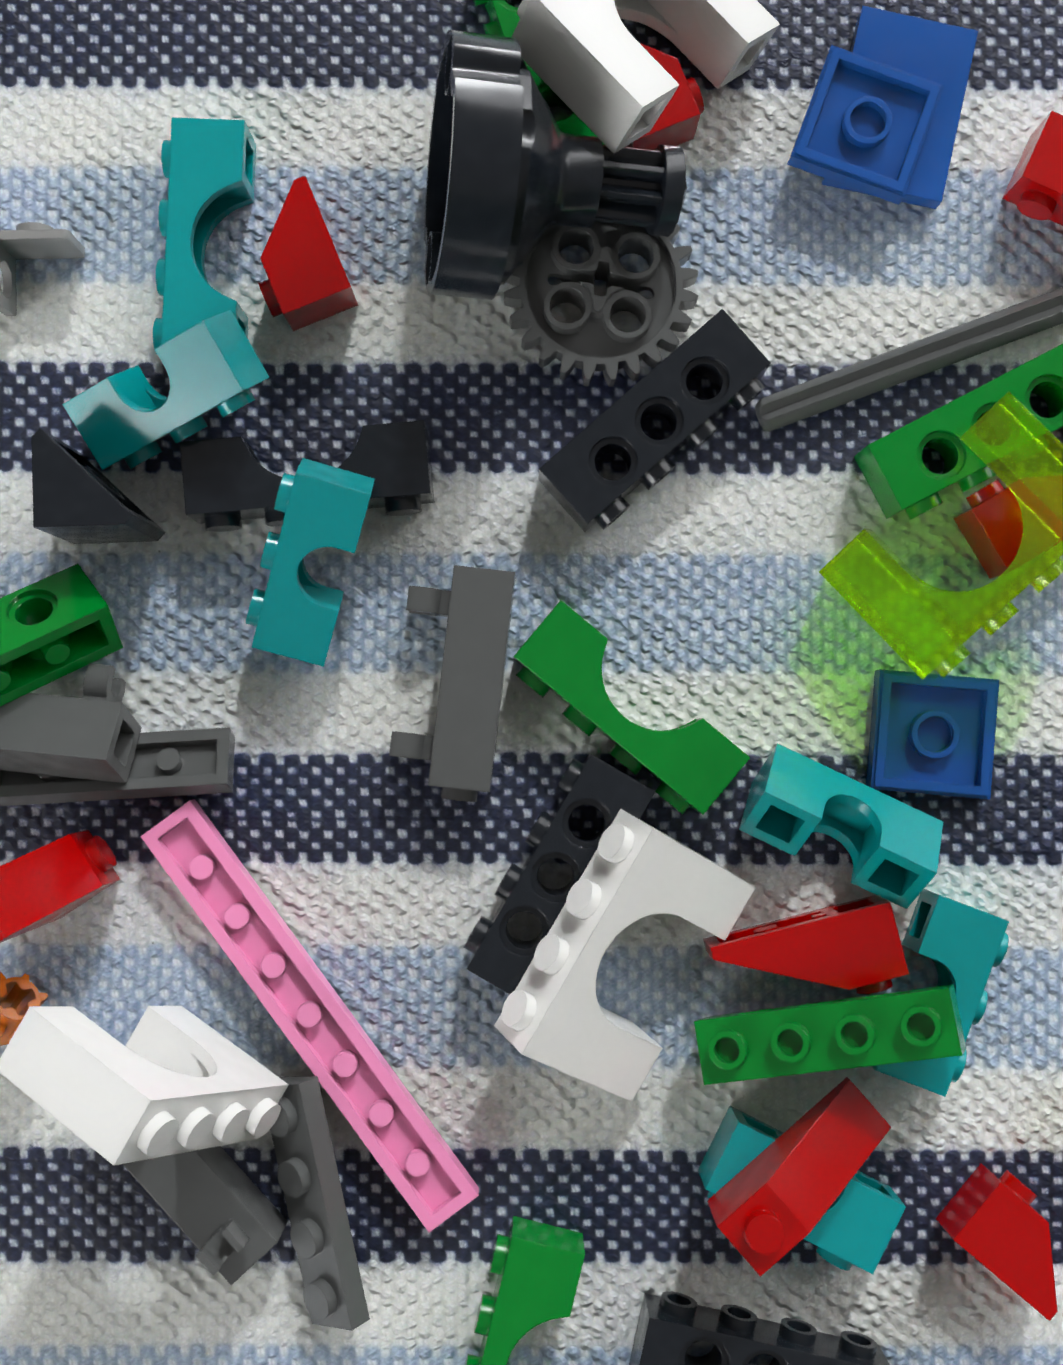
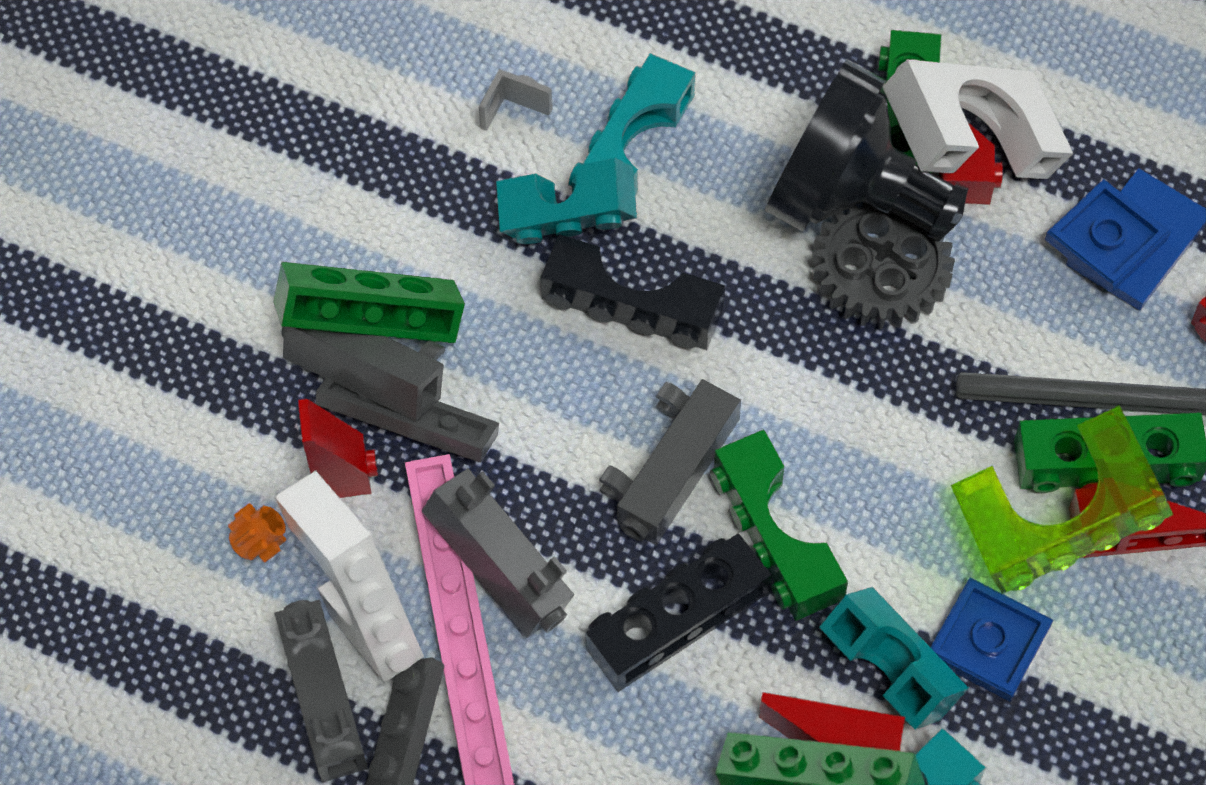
camera: 30 degrees right, 25 degrees down
black slope [31,428,166,544] -> none
teal arch [246,458,375,667] -> none
red slope [258,176,358,332] -> none
white arch [494,809,756,1102] -> none
black brick [538,308,771,532] -> none
none -> dark grey brick [422,468,574,638]

